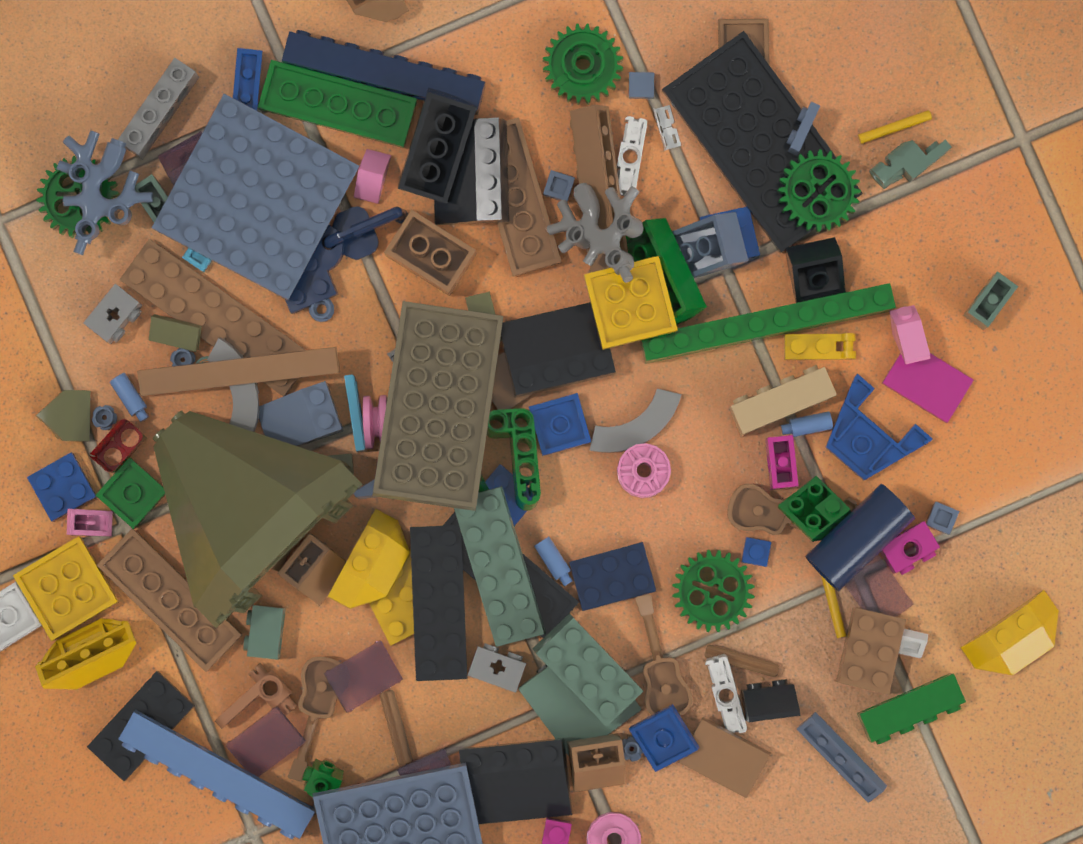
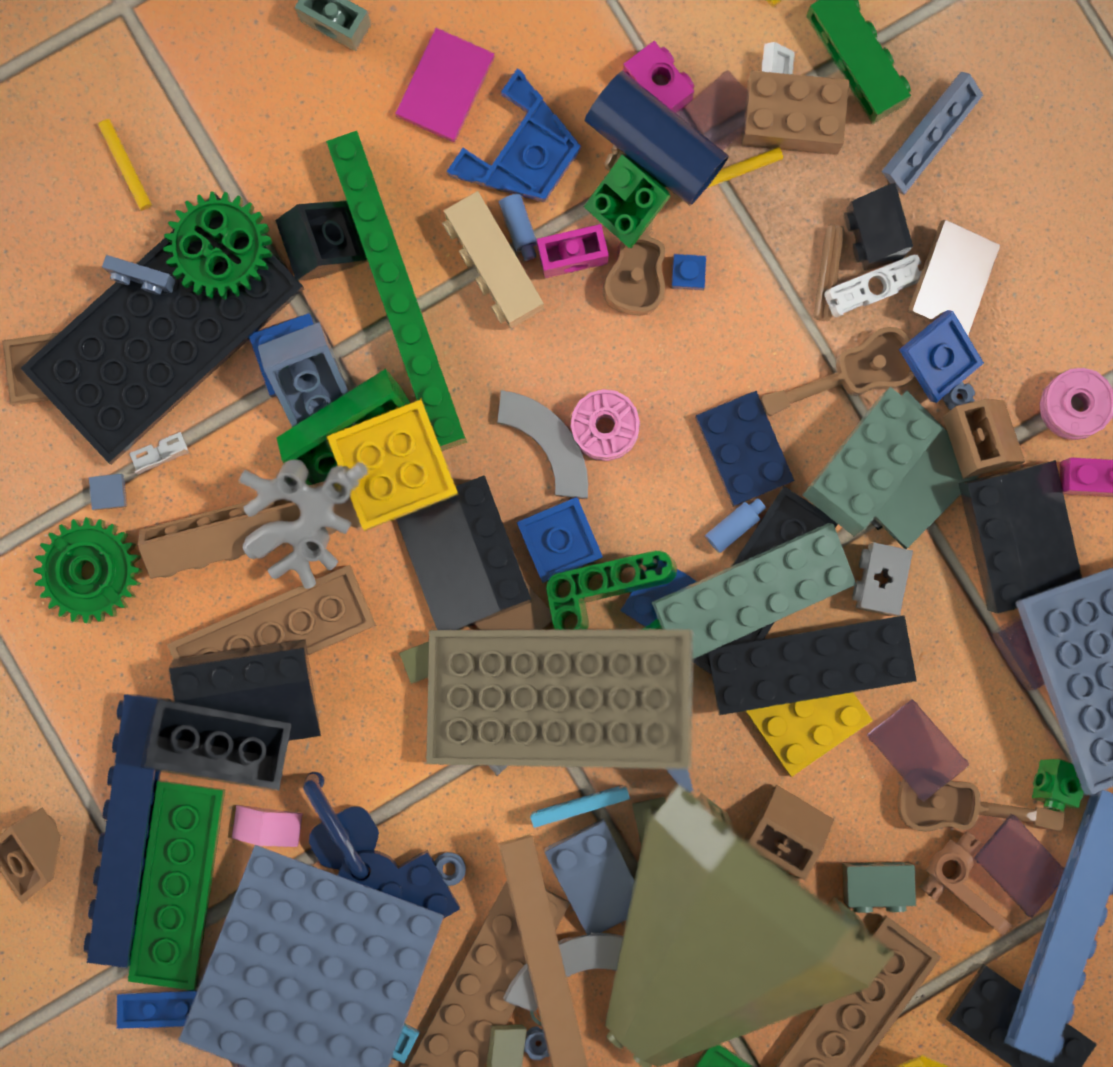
camera: 95 degrees left, 0 degrees up
yellow wedge [328,509,410,609] -> none
bright pink wheel [363,395,387,449] -> none
medium nougat axle [380,690,413,765] -> none
medium nougat brick [384,209,477,296] -> none
sand blue plate [543,170,575,202] -> none
white piece [617,116,647,196] -> none
green gear [672,550,755,632] -> none
yellow plate [784,333,856,360] -> none
sand green plate [869,139,952,189] -> none
bright pink slope [890,305,930,364] -> none
sand blue plate [926,501,960,535] -> none

